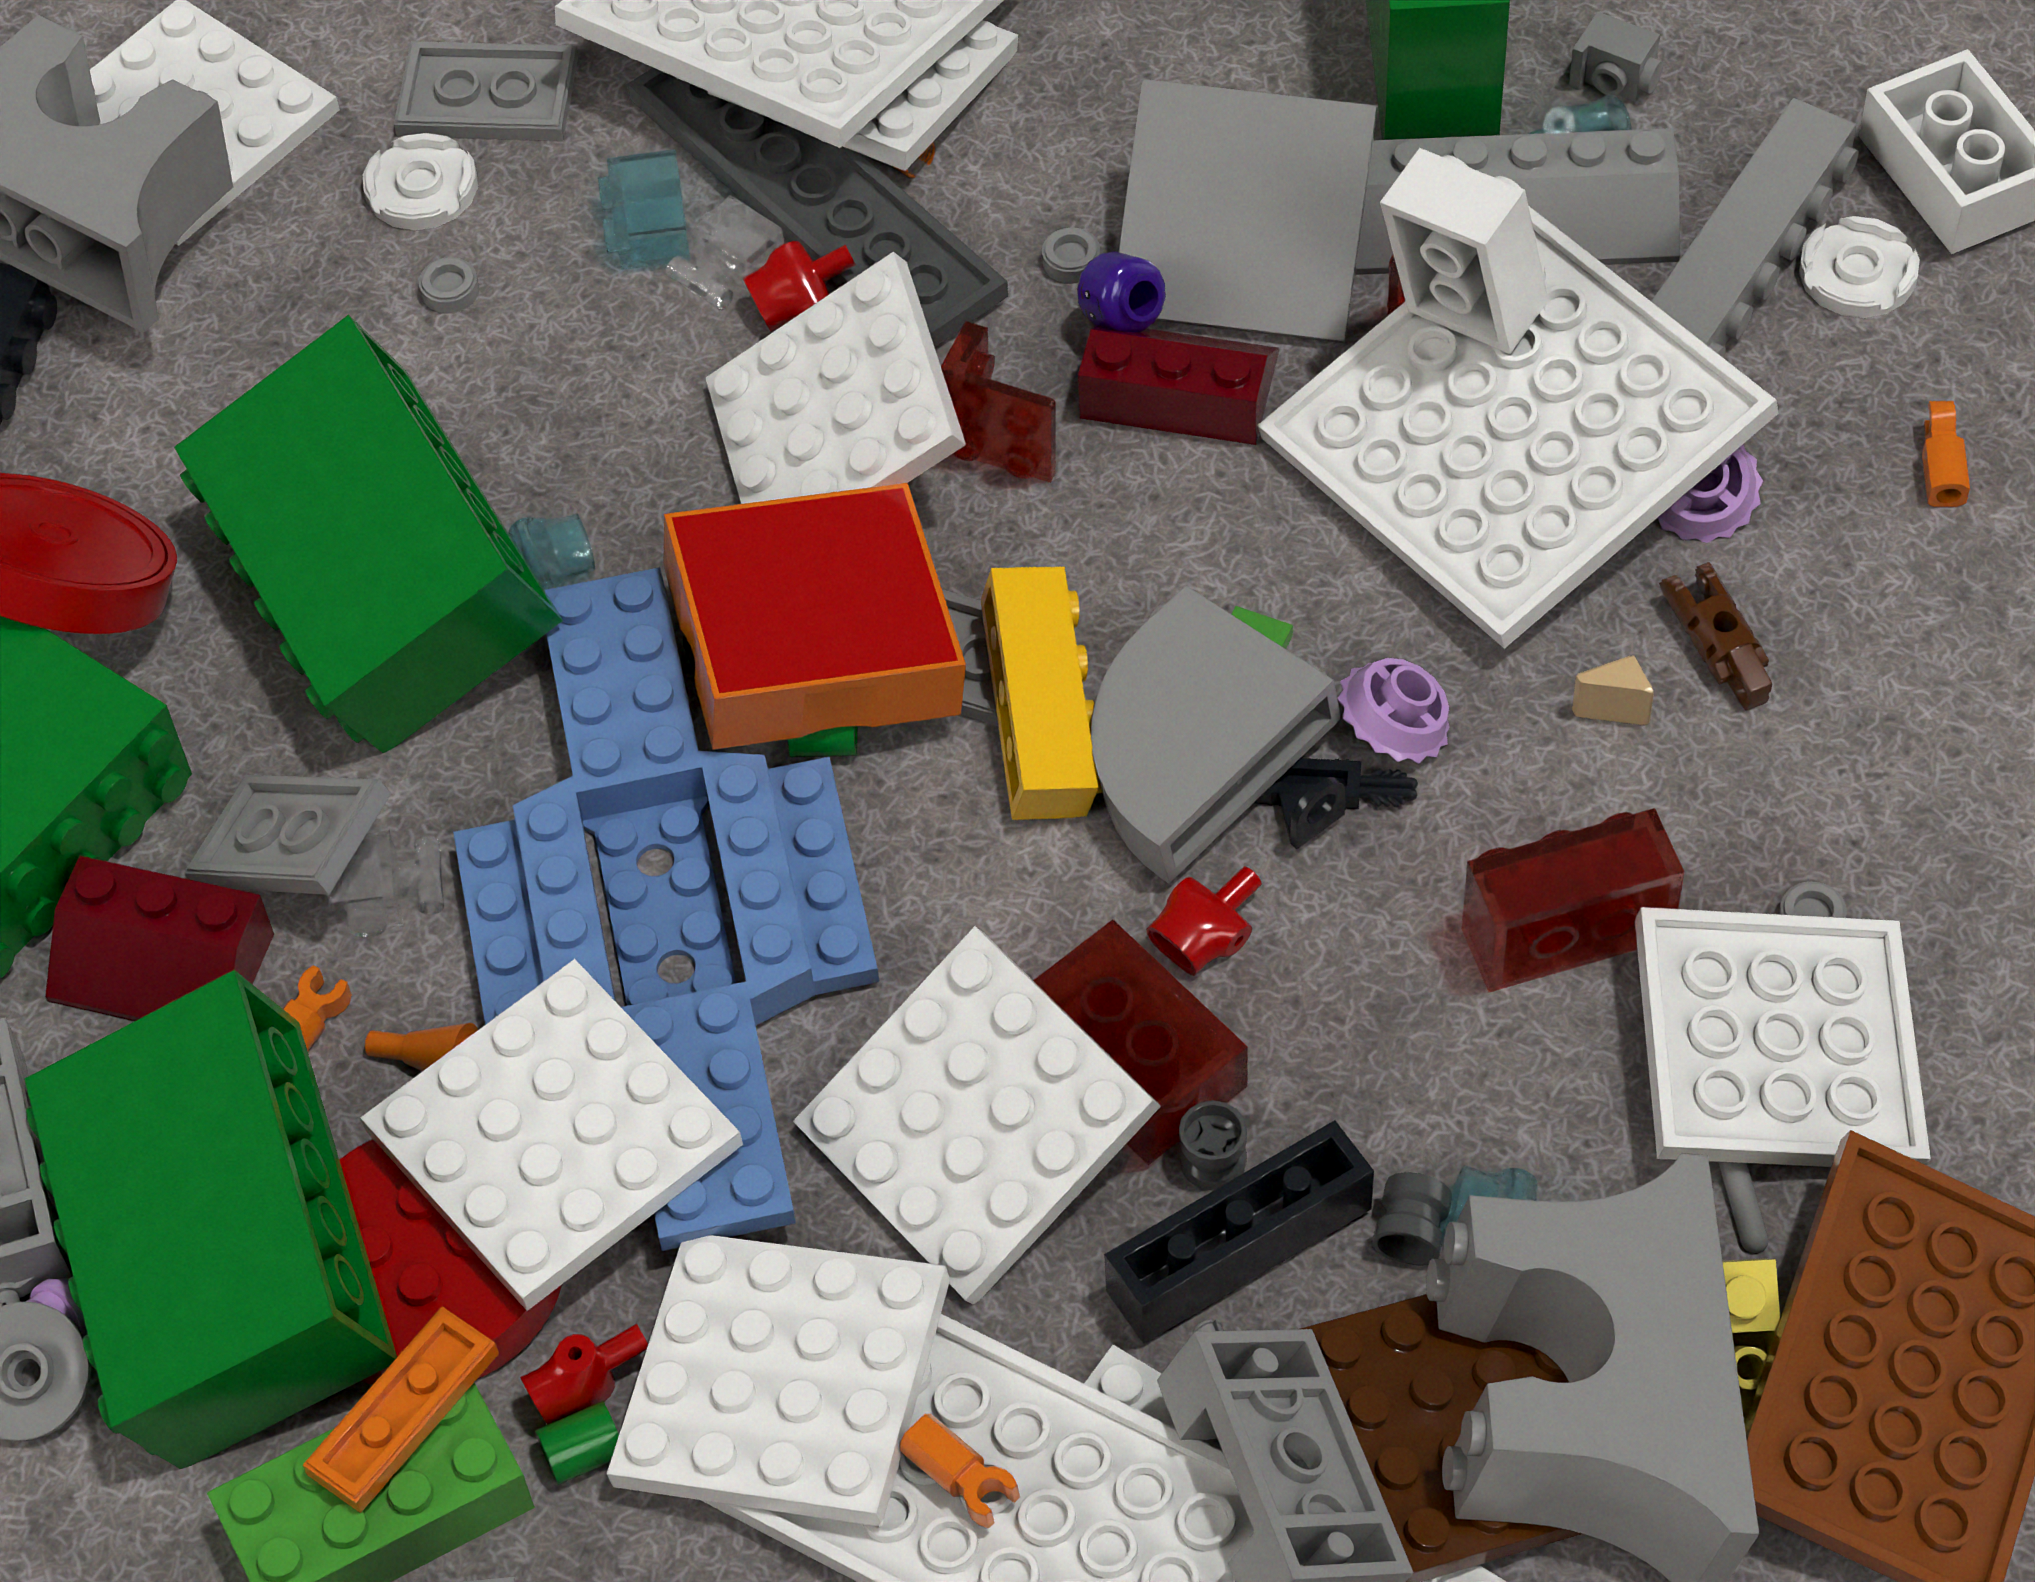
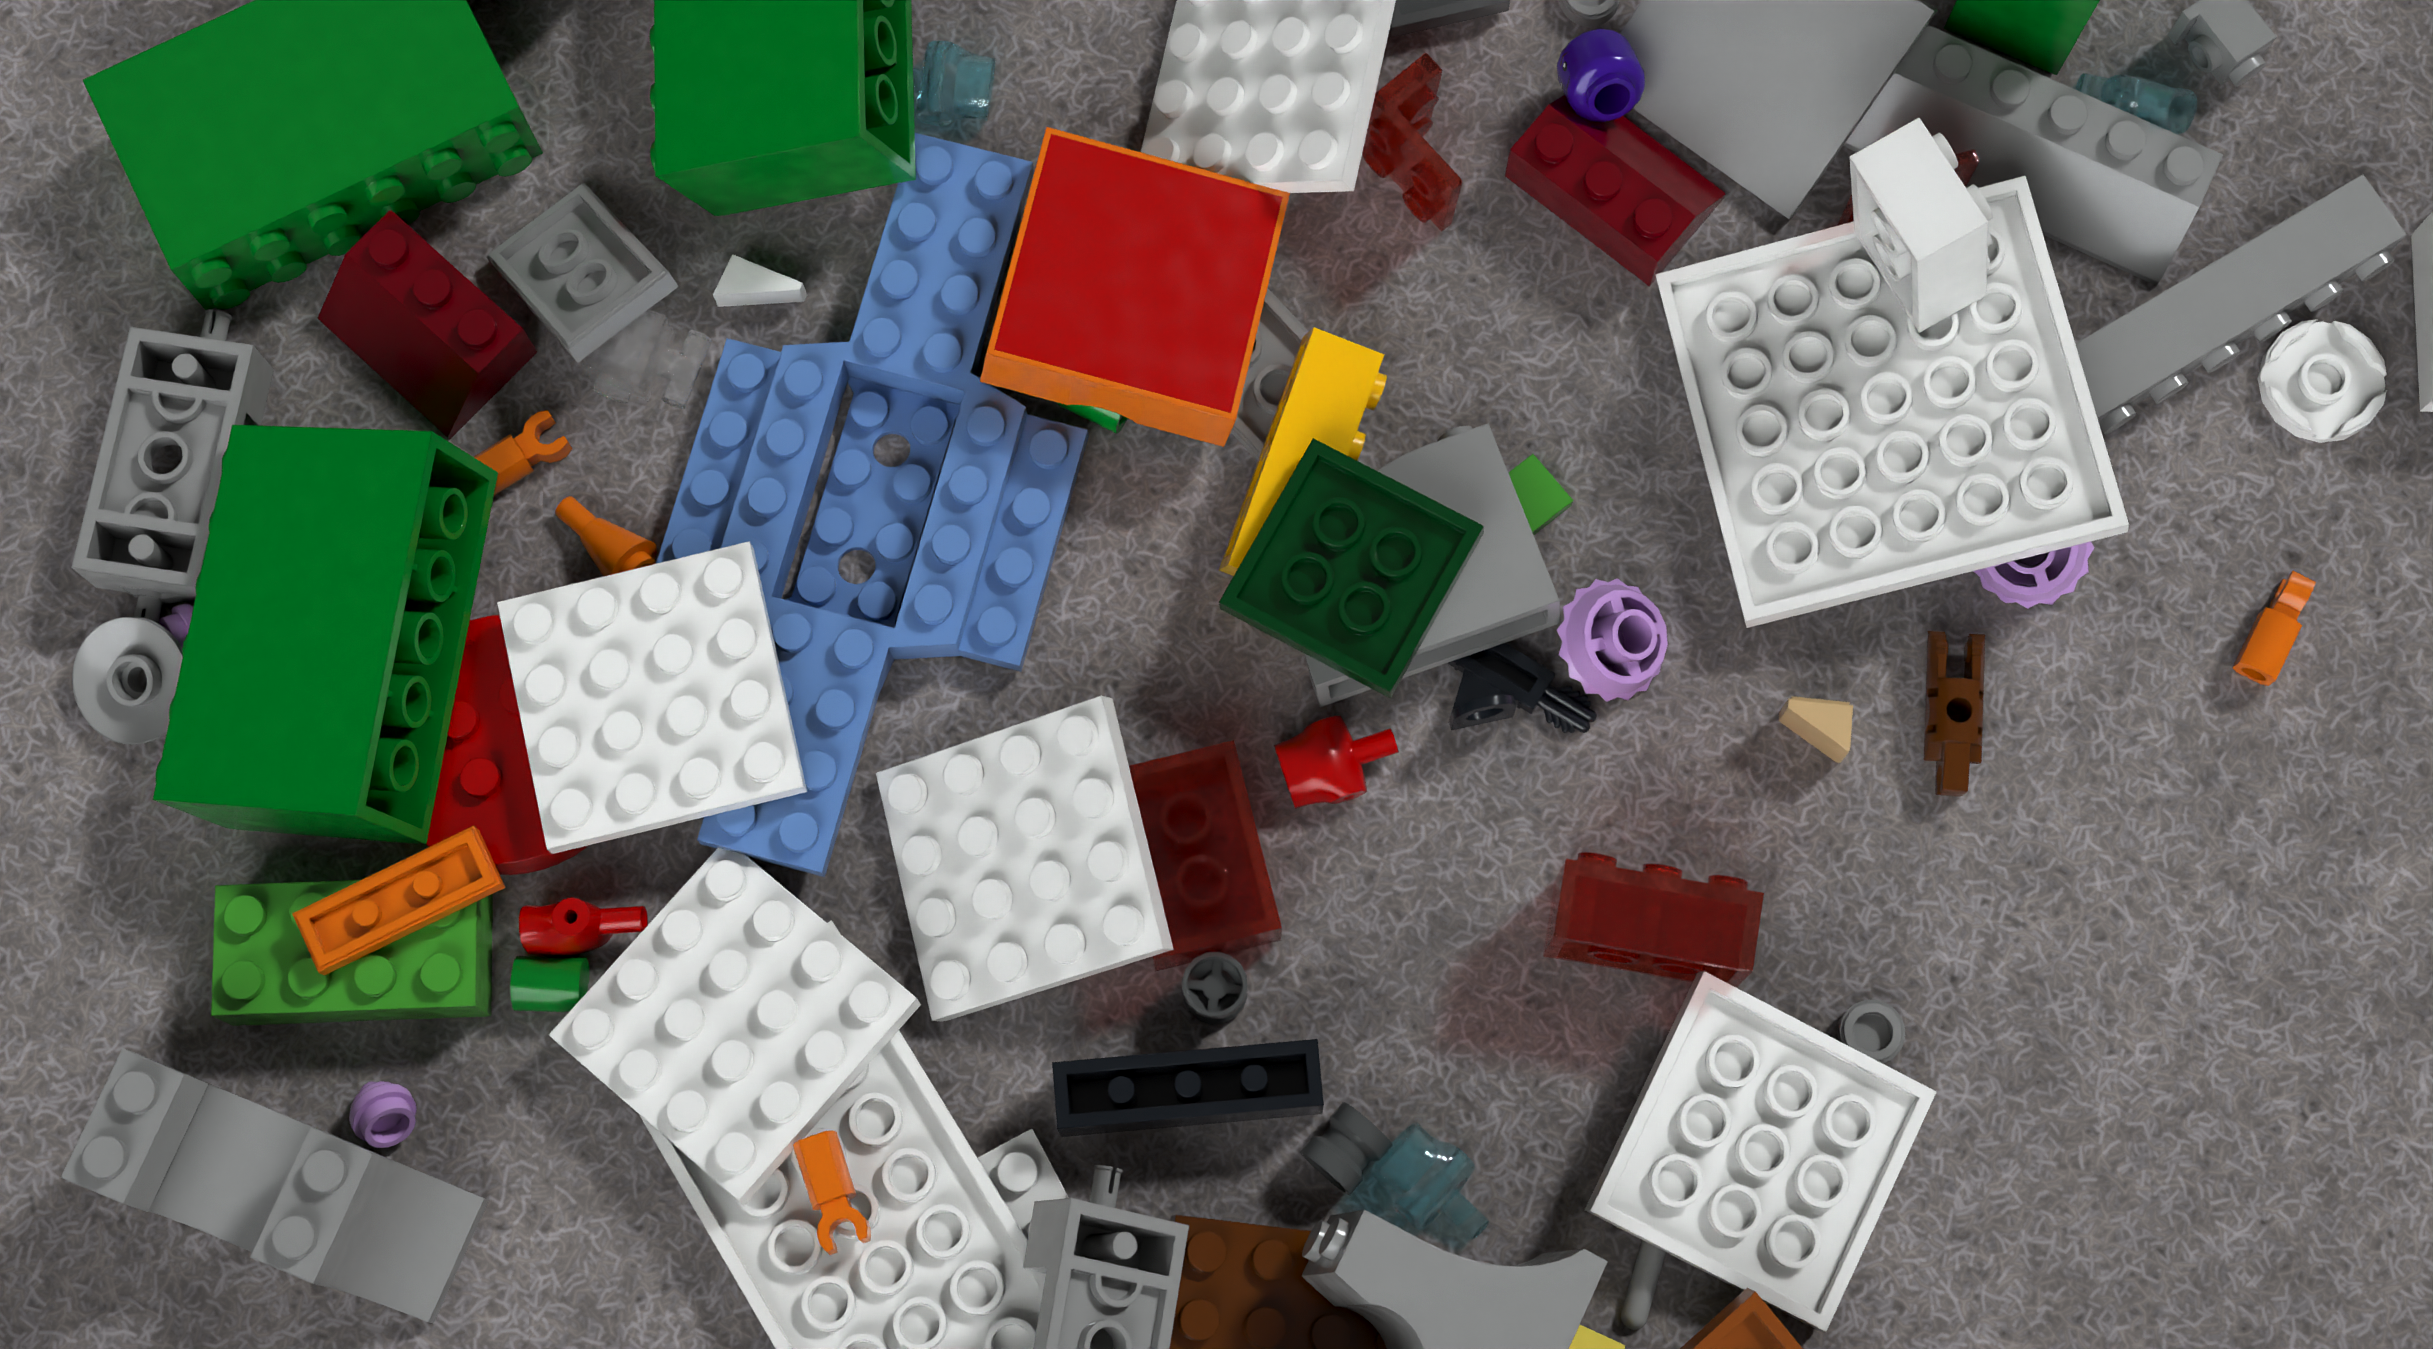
camera: 25 degrees right, 20 degrees up
none -> white piece [713,254,807,307]
none -> dark green plate [1219,438,1484,699]

